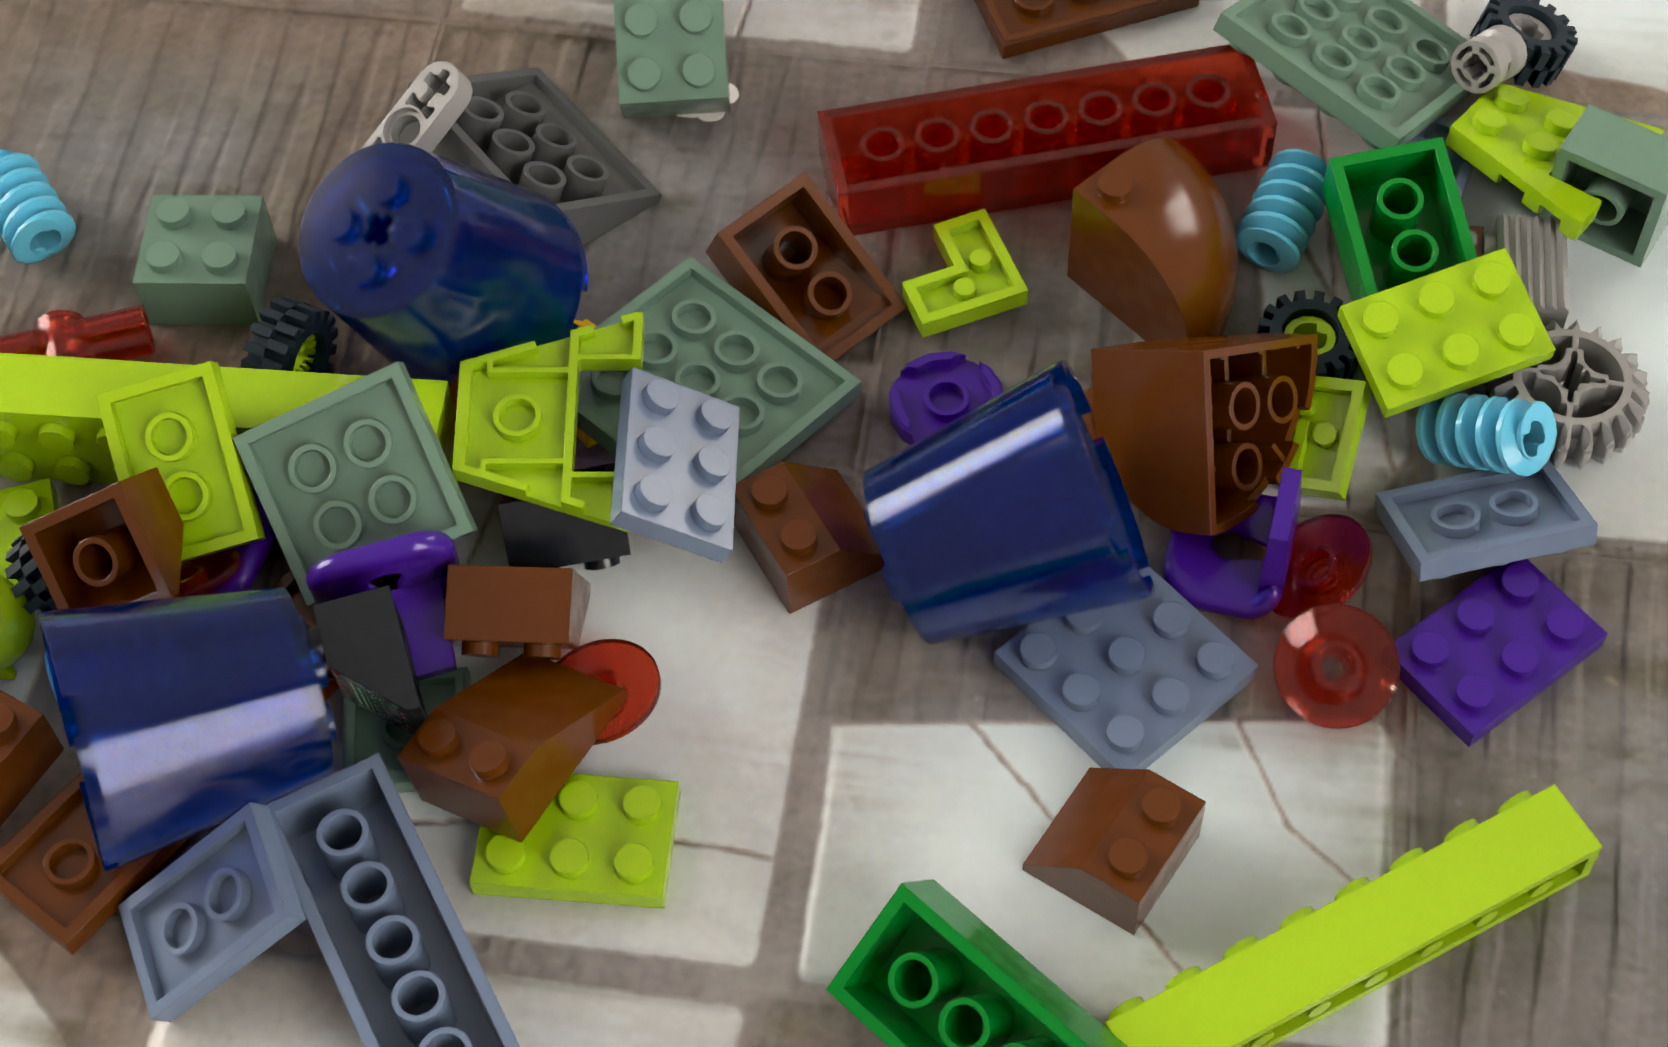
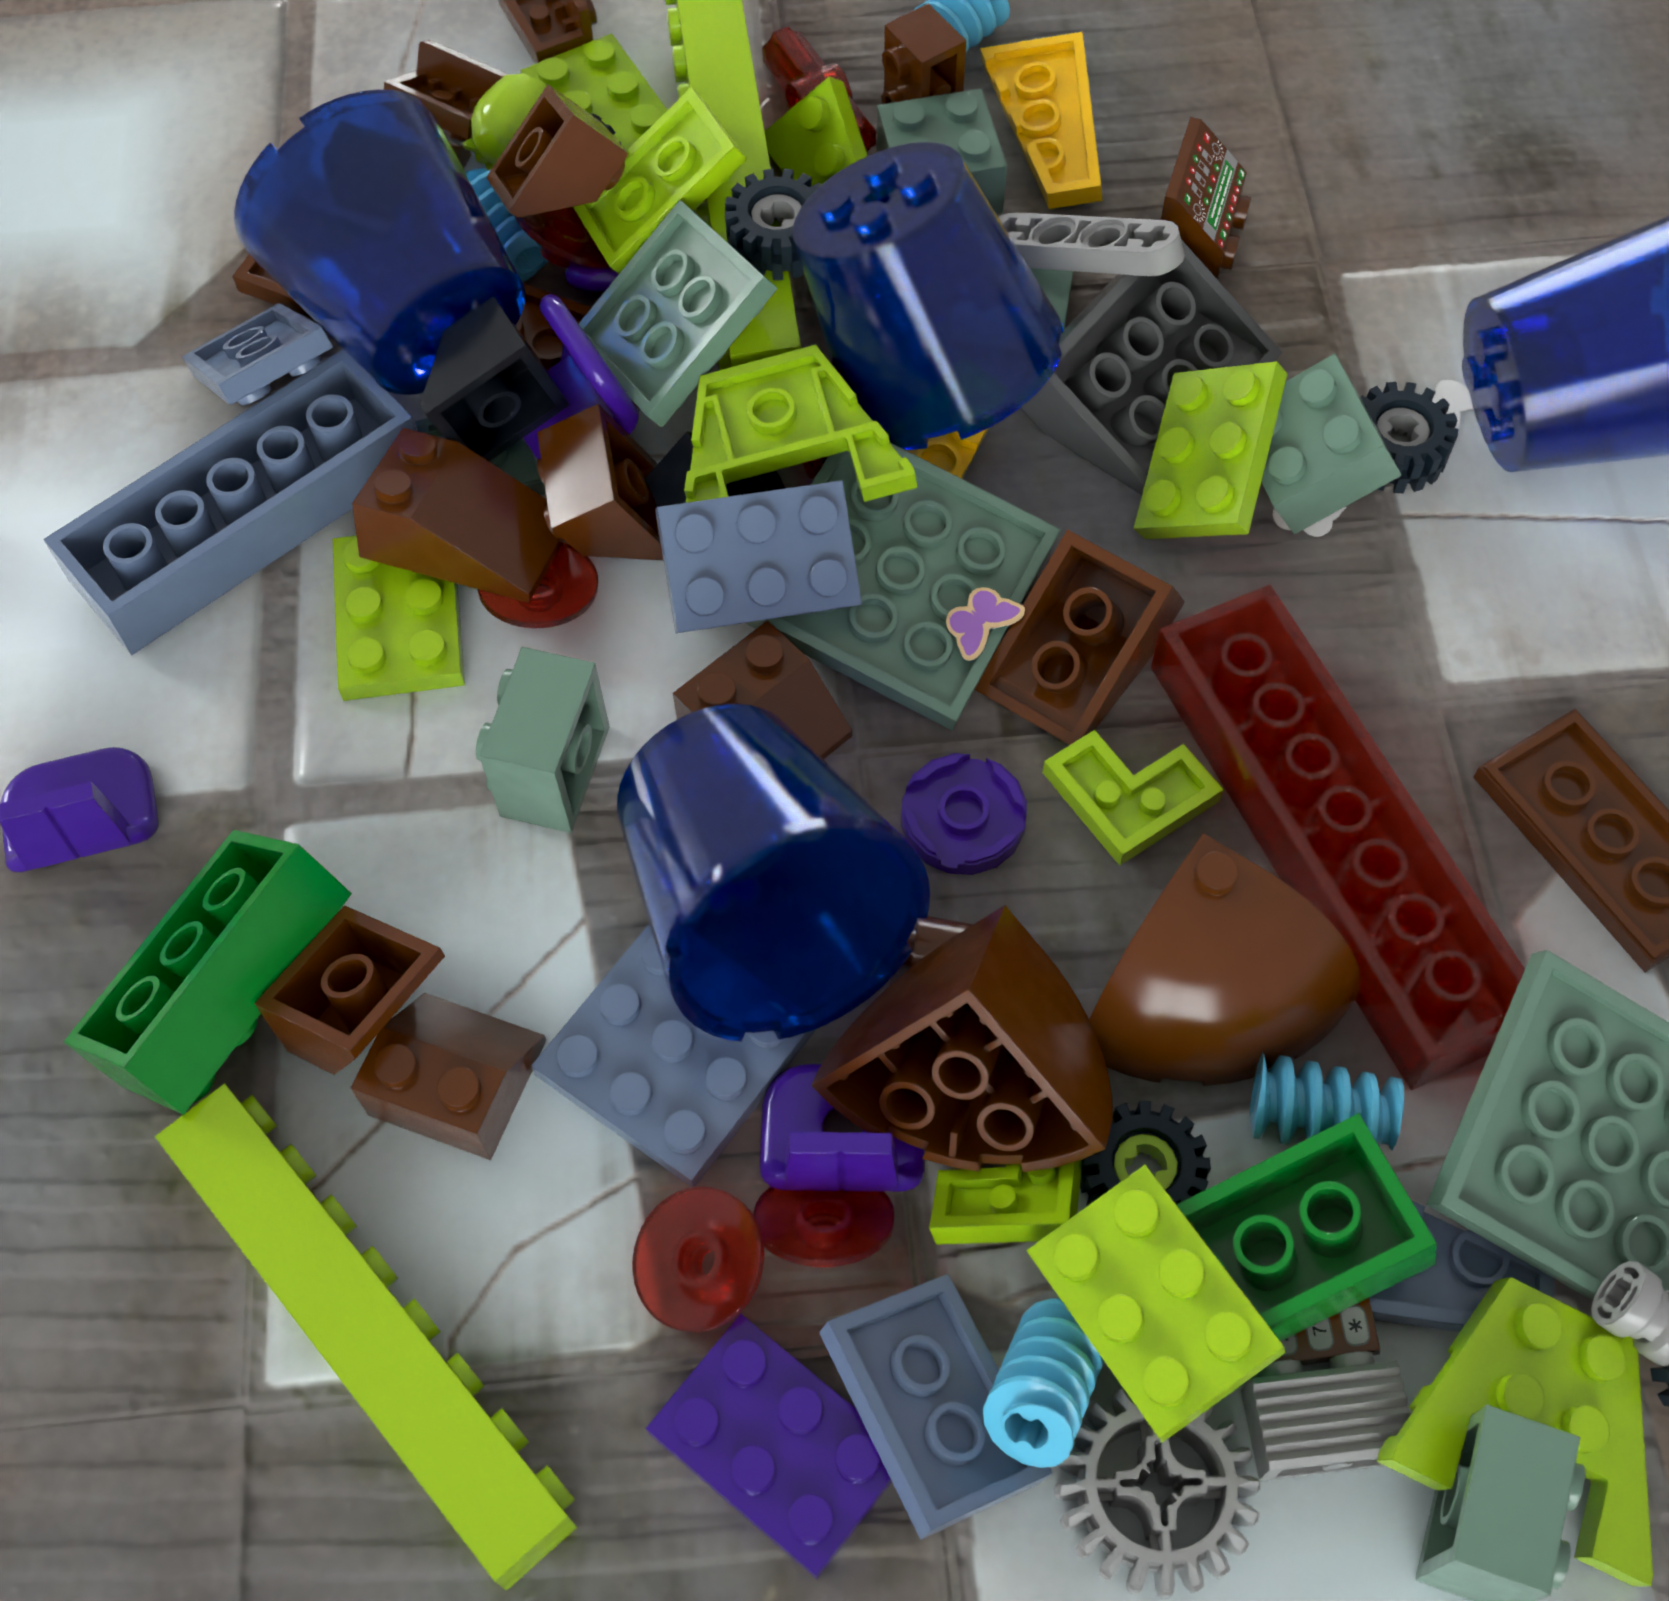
camera: 75 degrees right, 5 degrees up
none -> reddish brown slope [254,905,445,1075]
none -> sand green brick [476,647,610,833]
none -> black bush [725,168,831,280]
none -> lime wing [764,77,889,245]
none -> reddish brown brick [881,3,966,104]
none -> medium lavender sticker [946,587,1025,661]
none -> yellow wing [980,32,1103,209]
none -> lime plate [1133,361,1288,539]
none -> reddish brown slope [1161,117,1252,280]

